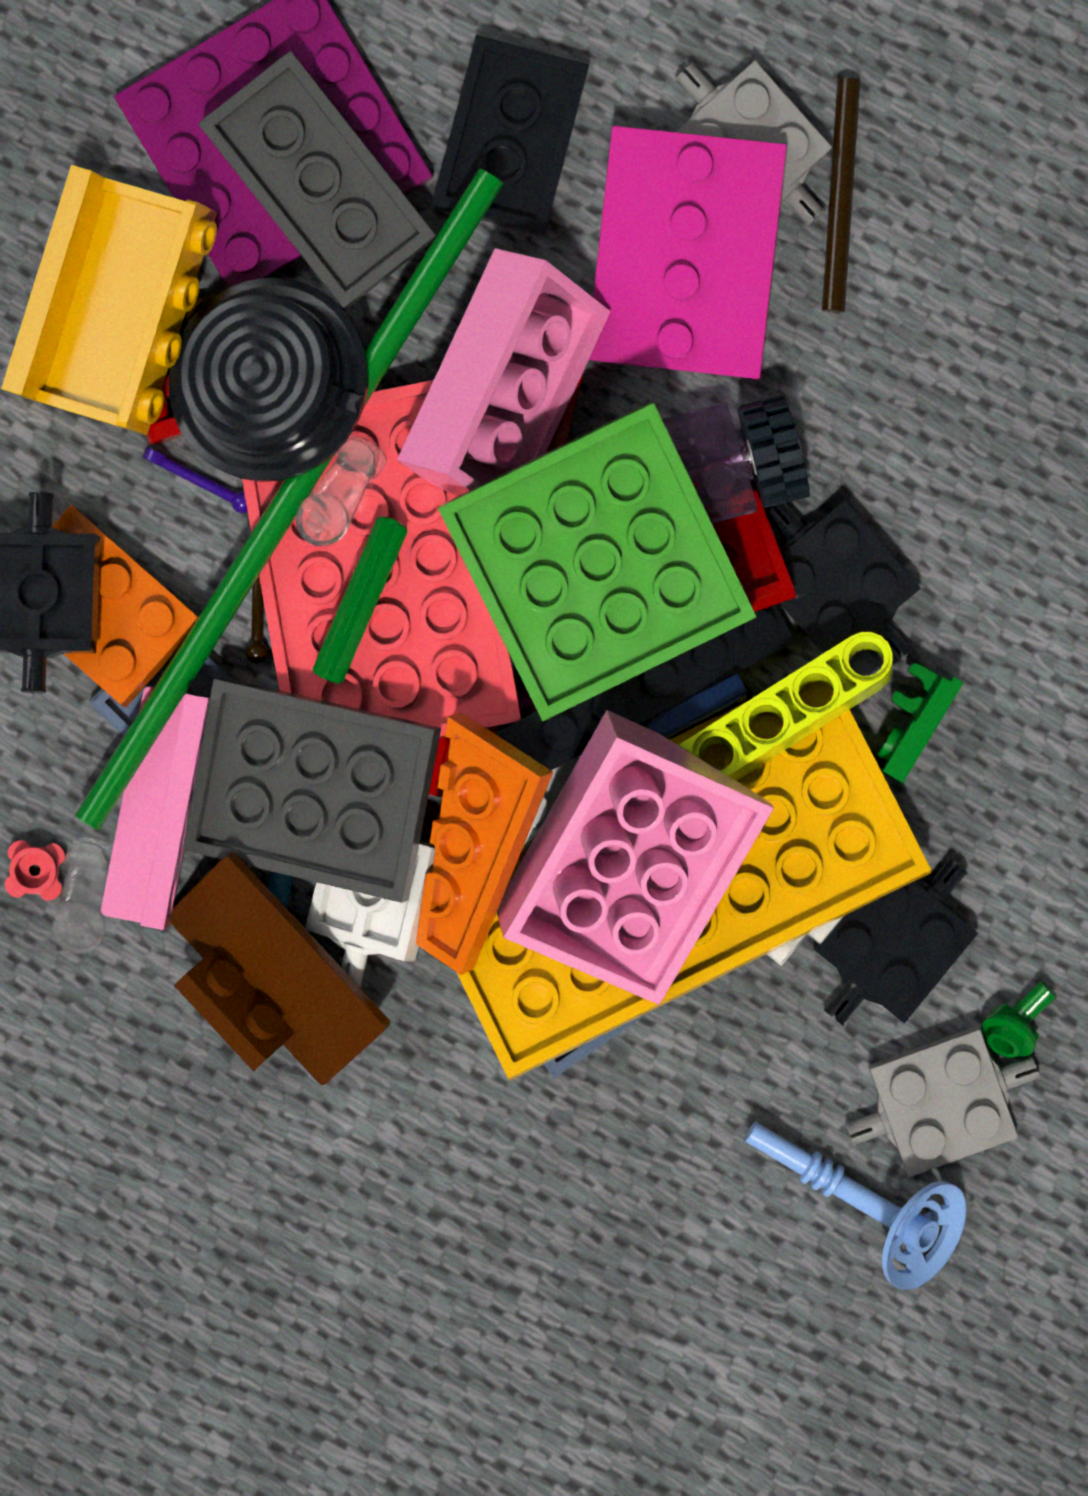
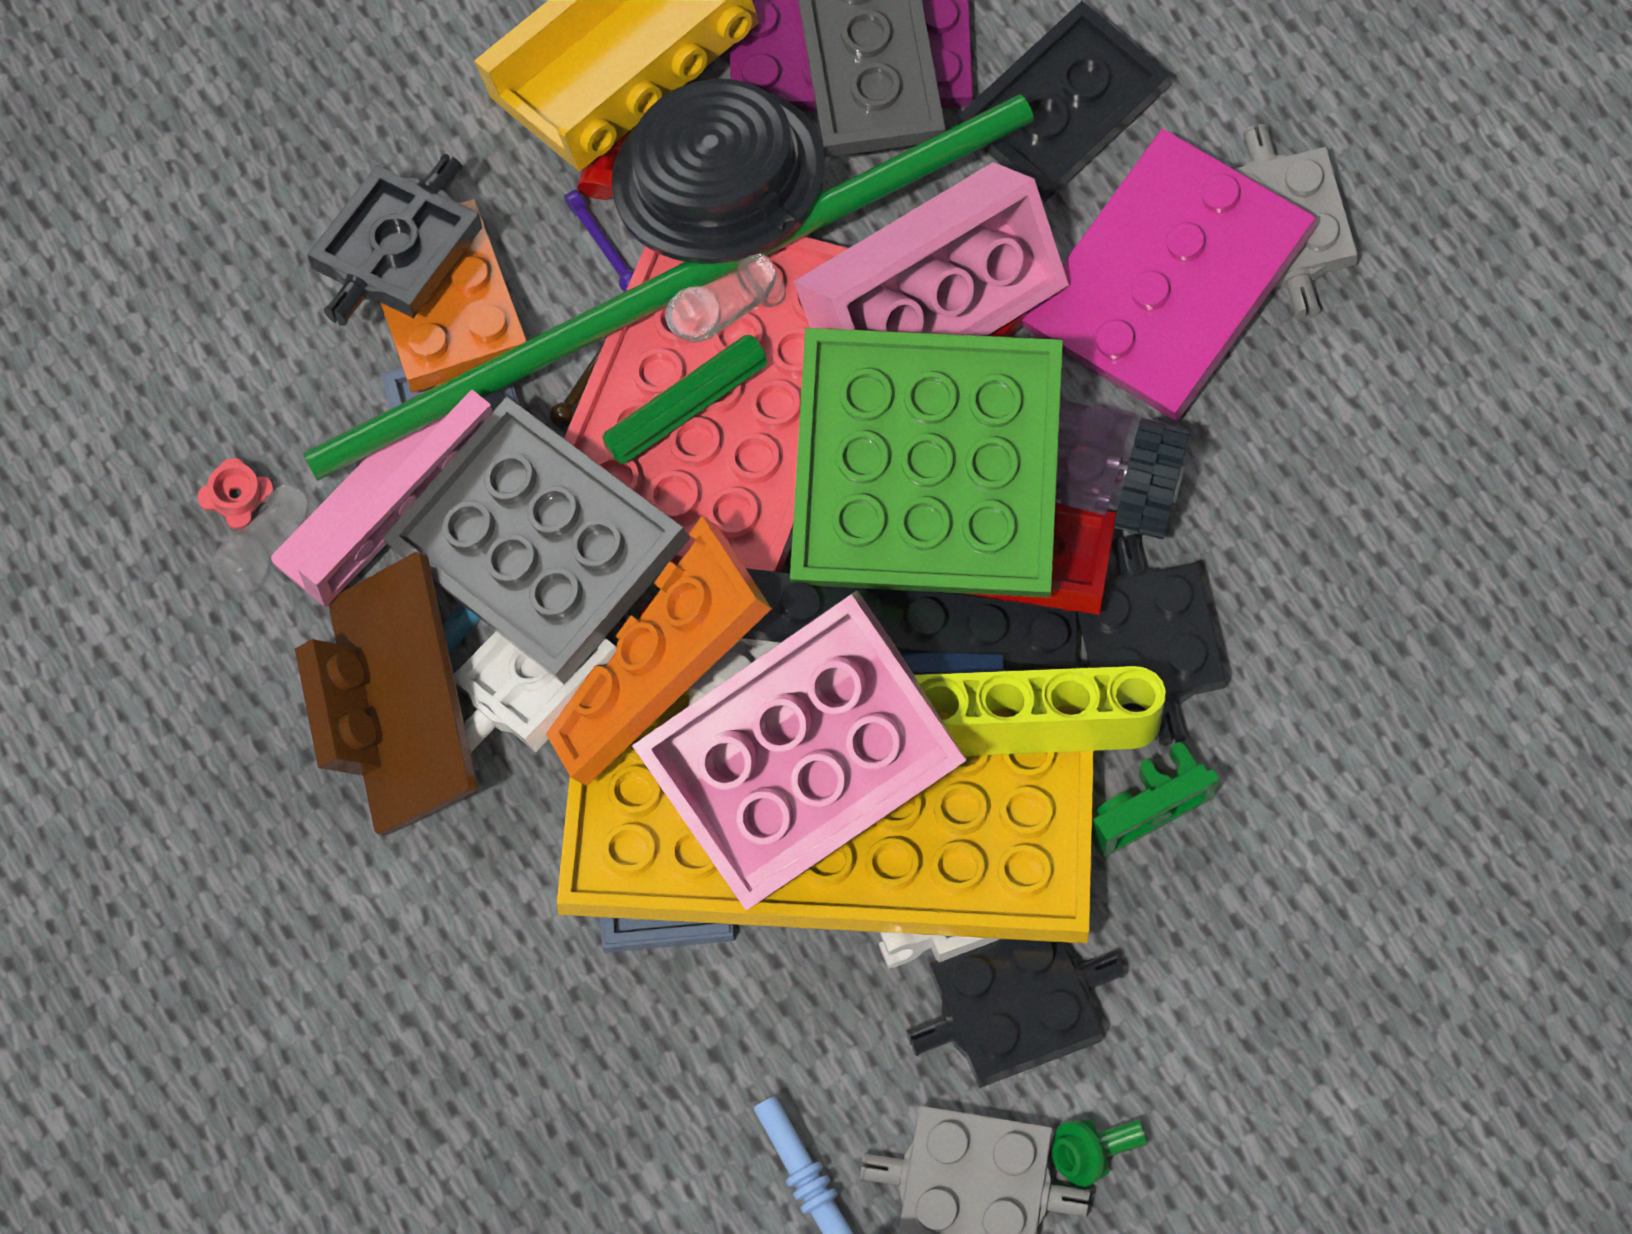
camera: 30 degrees right, 20 degrees down
dark brown bar [822,78,861,313] -> none

